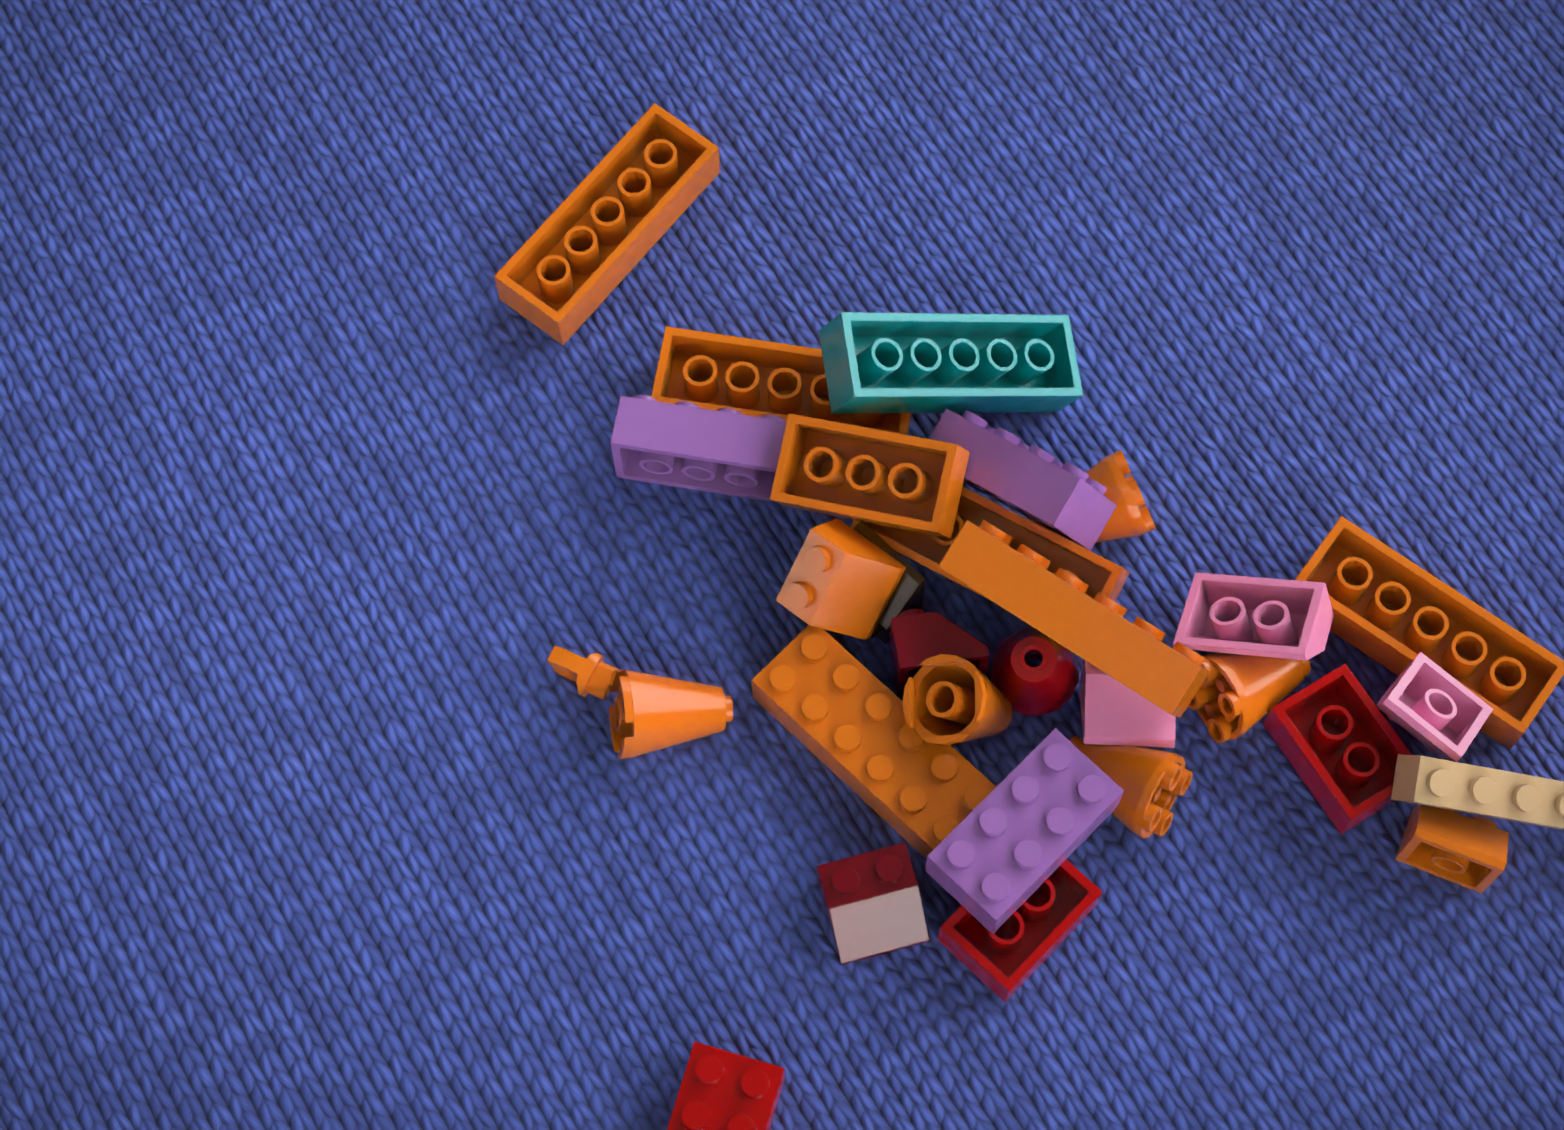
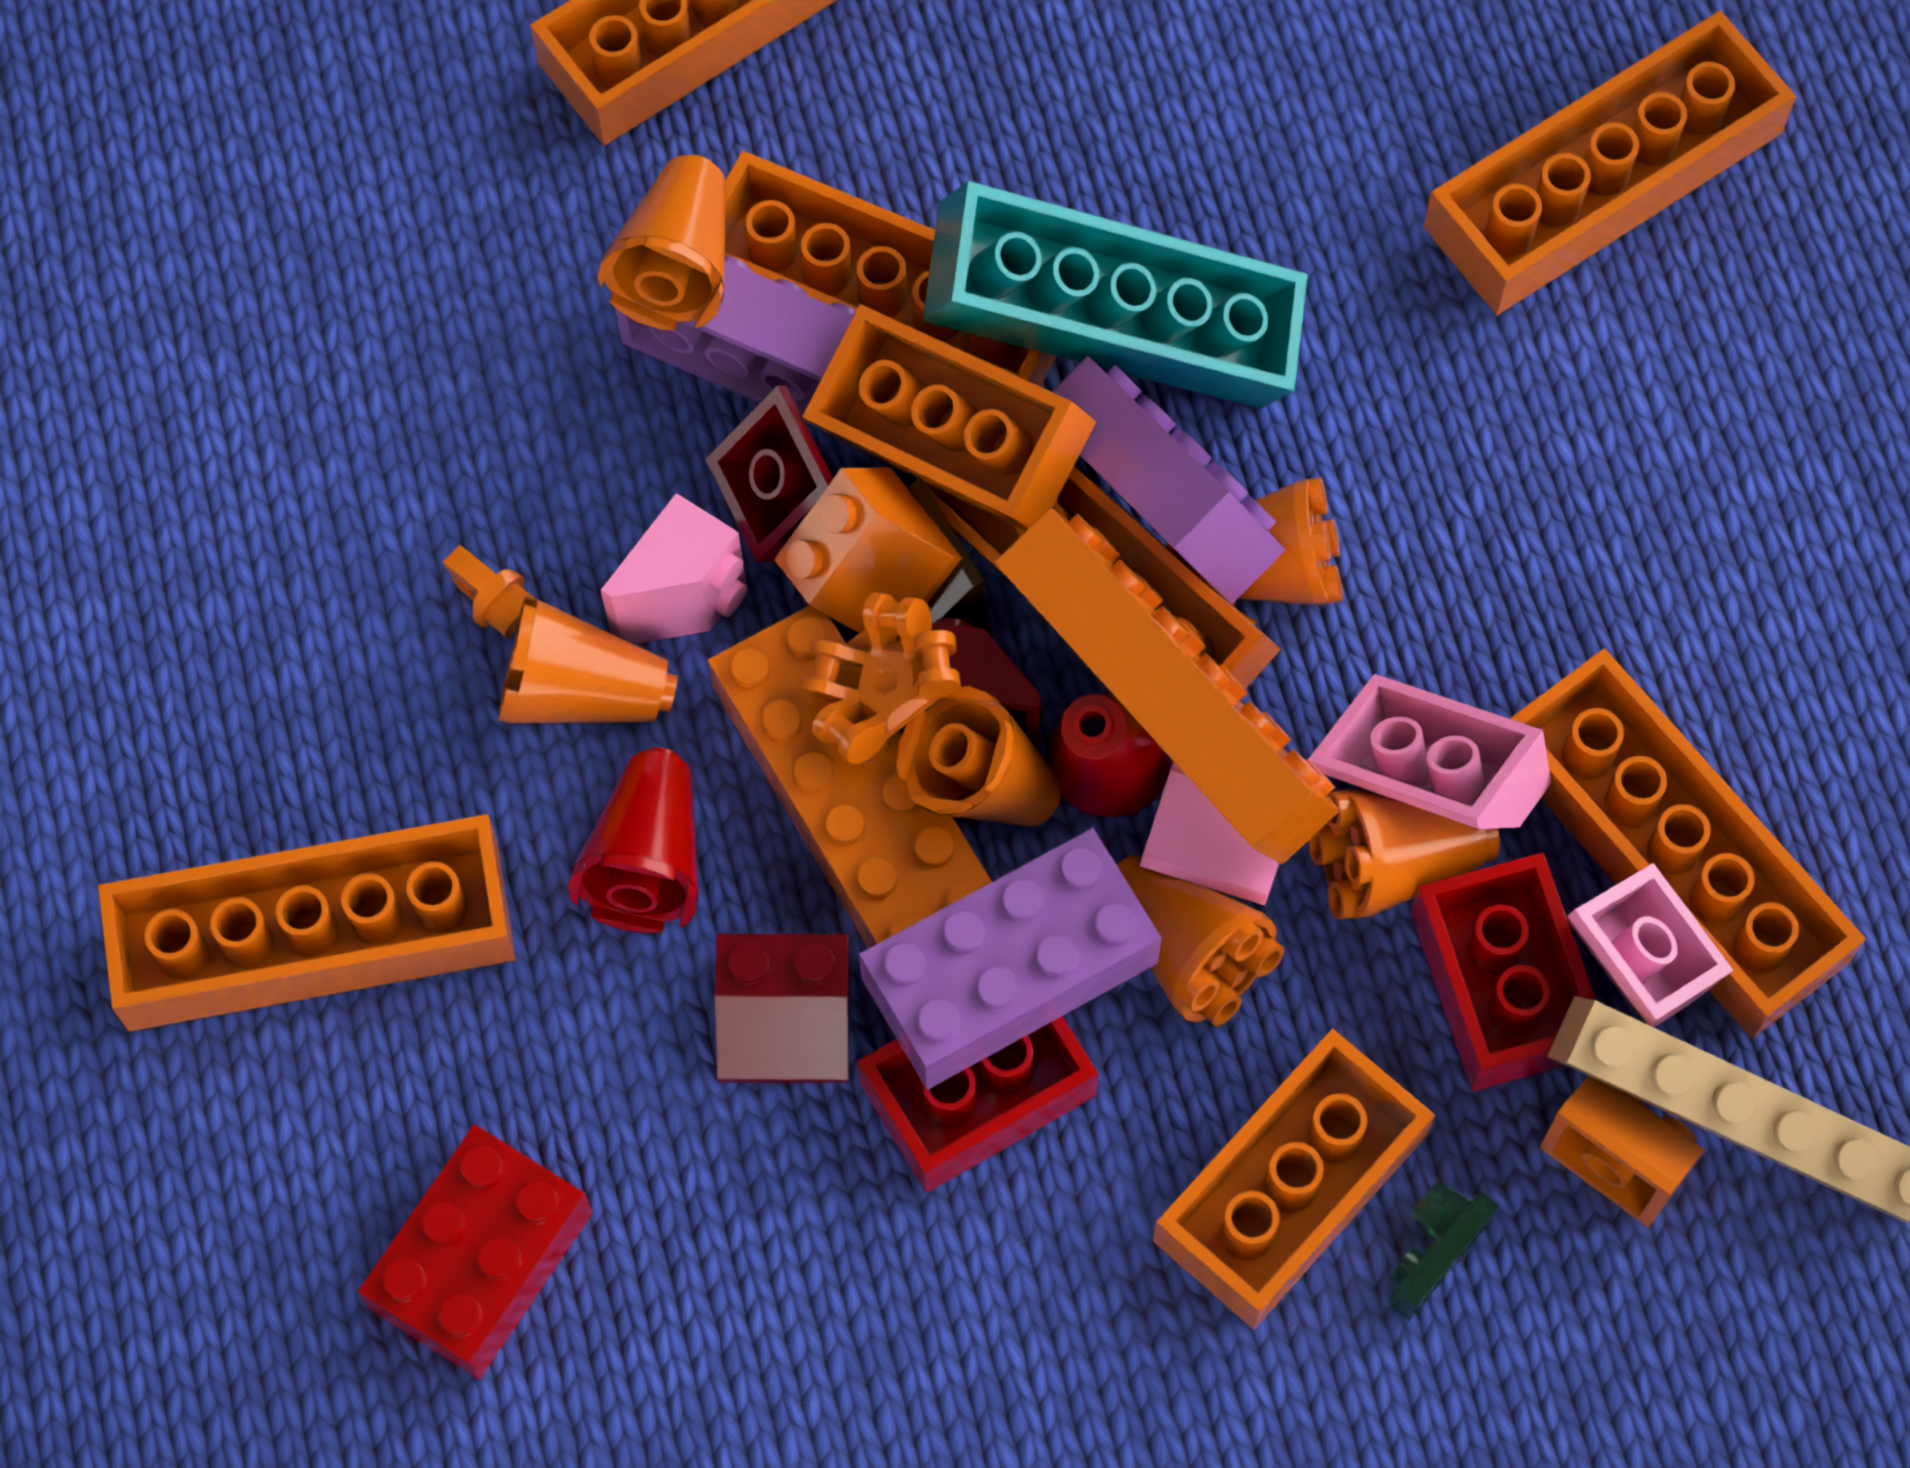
camera: 15 degrees right, 0 degrees up
none -> orange brick [98,814,516,1032]
none -> red cone [568,747,699,933]
none -> orange cone [597,155,726,331]
none -> bright pink slope [601,493,747,644]
none -> dark red slope [706,386,833,562]
none -> orange piece [800,592,961,764]
none -> orange brick [1153,1028,1435,1330]
none -> clear green hinge [1388,1181,1499,1321]
none -> orange brick [1423,10,1796,315]

